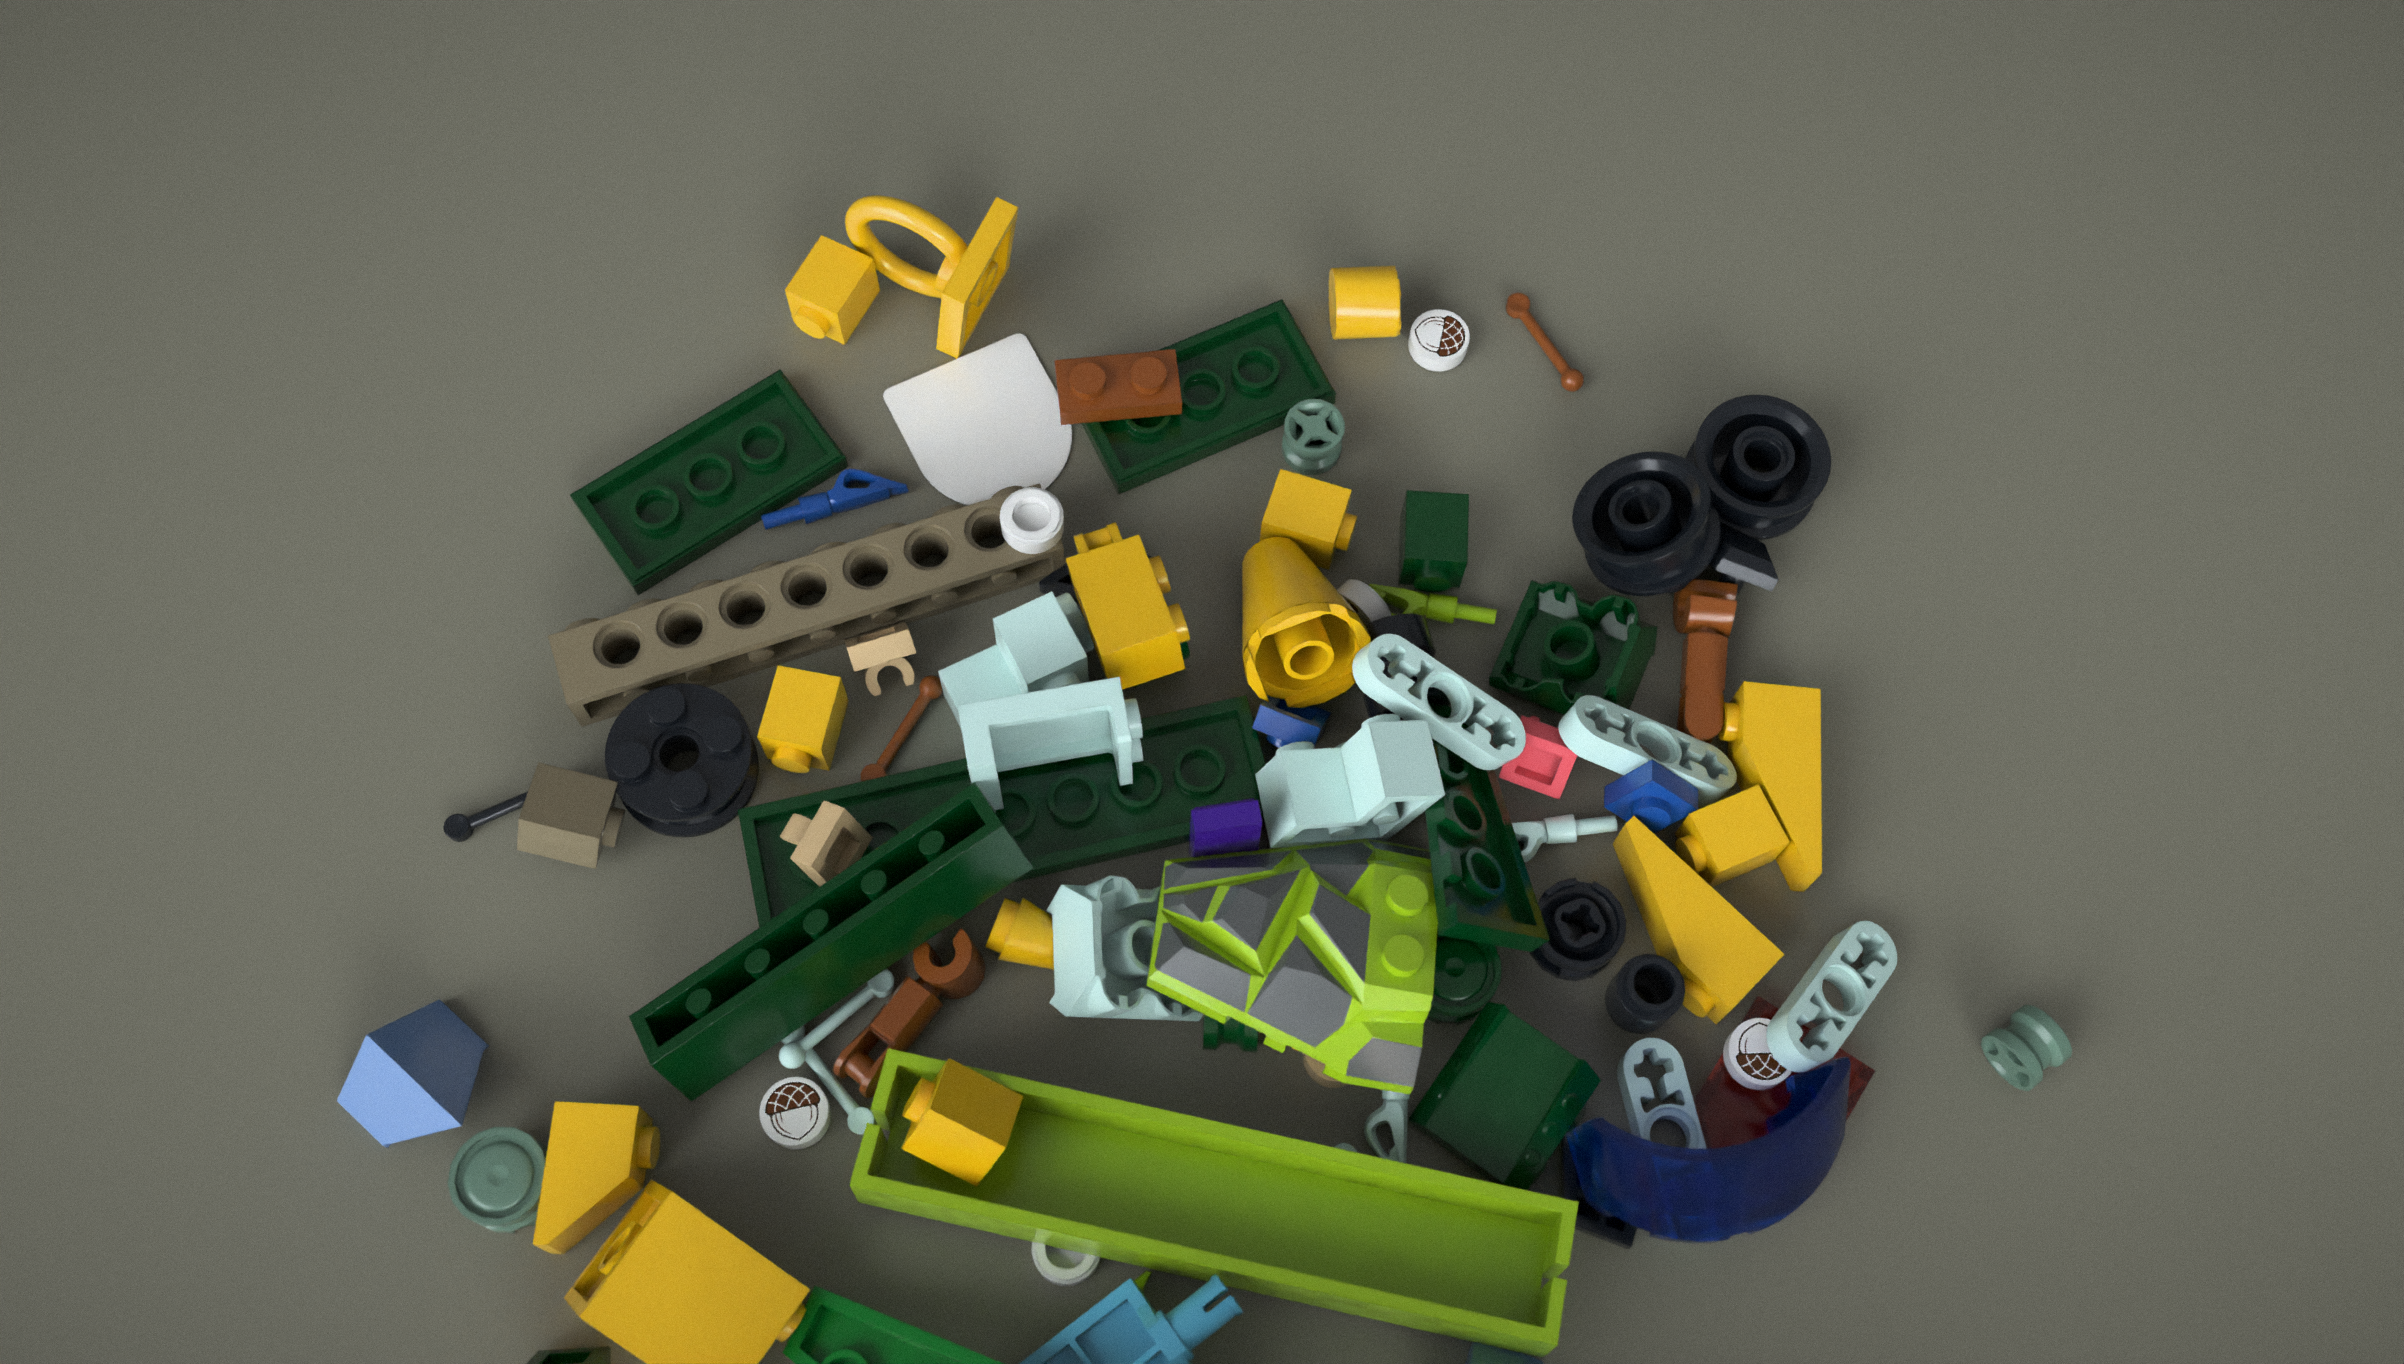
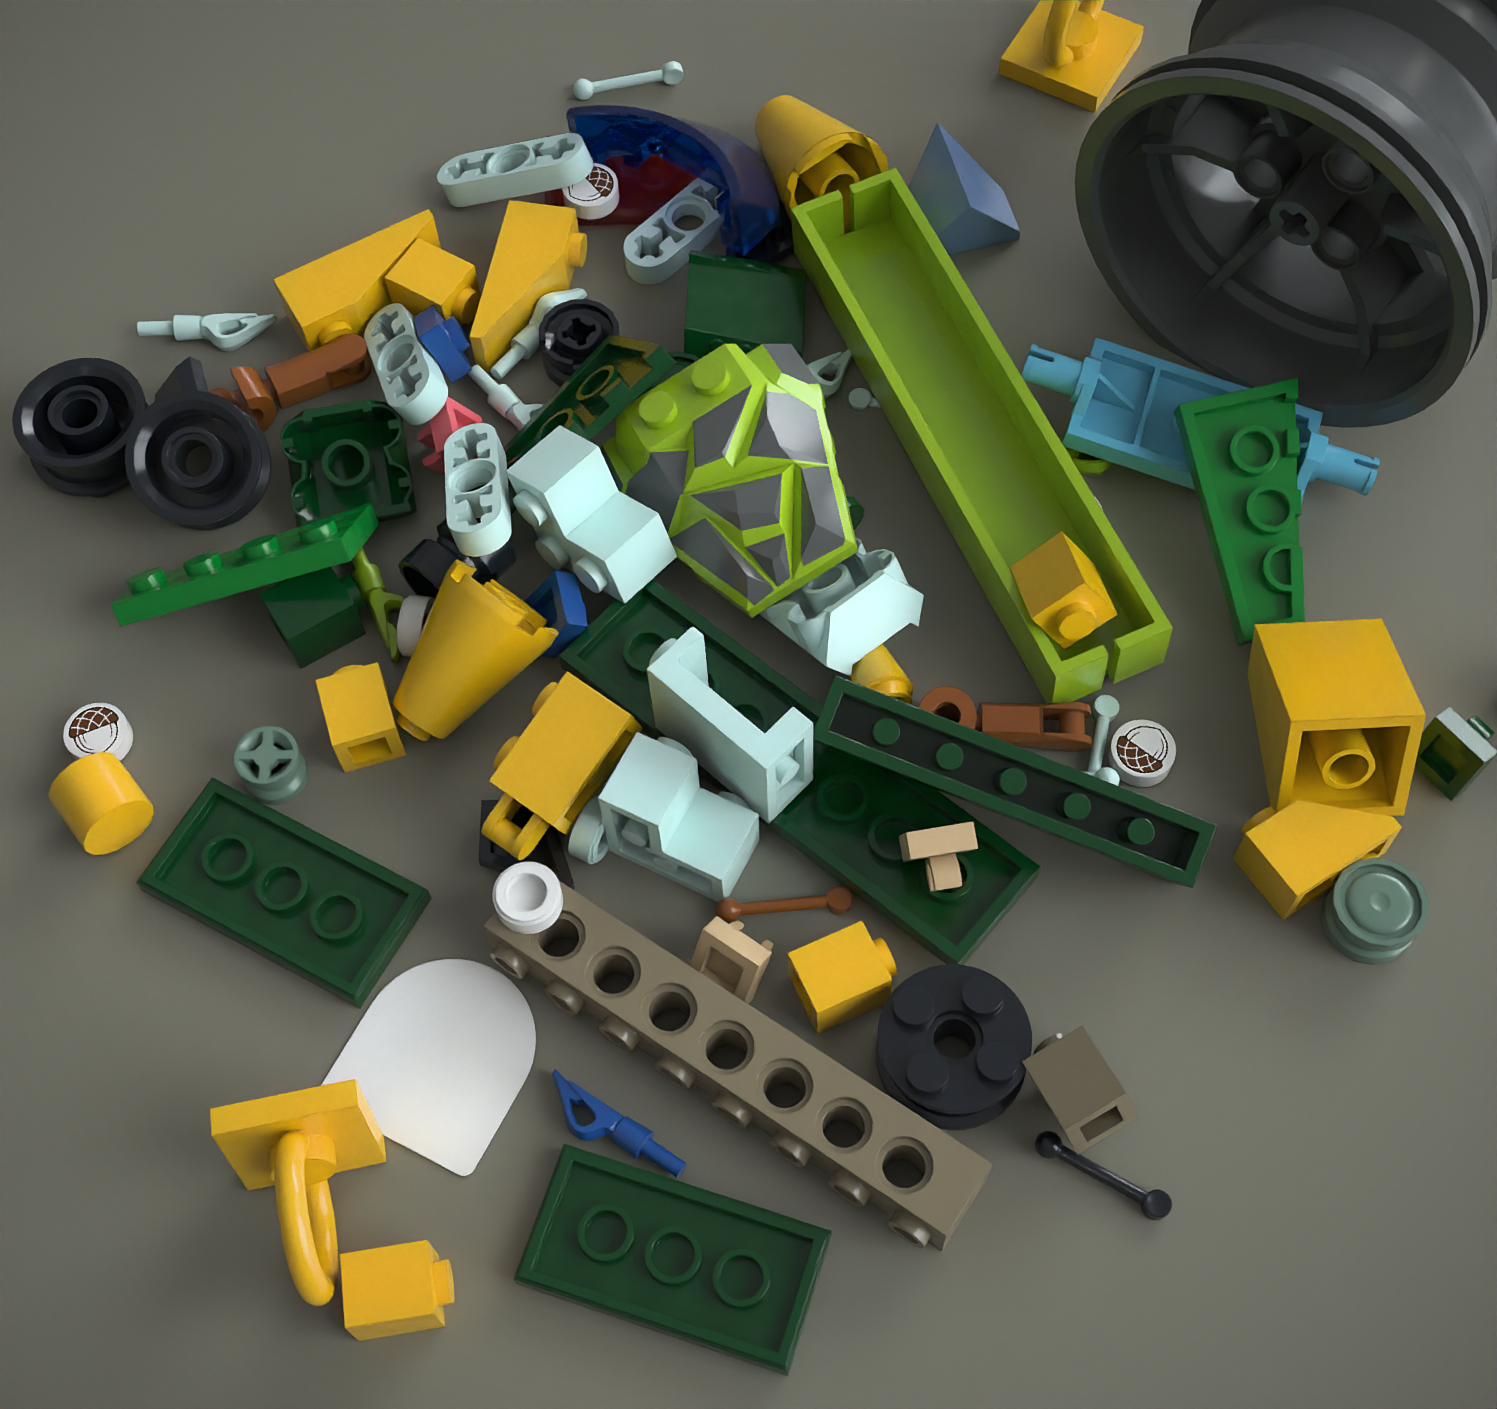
camera: 120 degrees left, 5 degrees down
medium blue slope [337,999,489,1148] -> none
dark orange plate [1055,349,1182,425] -> none
dark purple tile [1189,798,1262,857] -> none
dark orange hinge [1506,293,1584,392] -> none
black brick [1605,954,1685,1034] -> none
sand green wheel [1981,1004,2072,1091] -> none
none -> green wing [110,502,379,627]
none -> light aqua hand [137,313,277,352]
none -> light aqua hand [490,288,587,380]
none -> light aqua hinge [573,61,684,100]
none -> yellow cone [754,95,889,233]

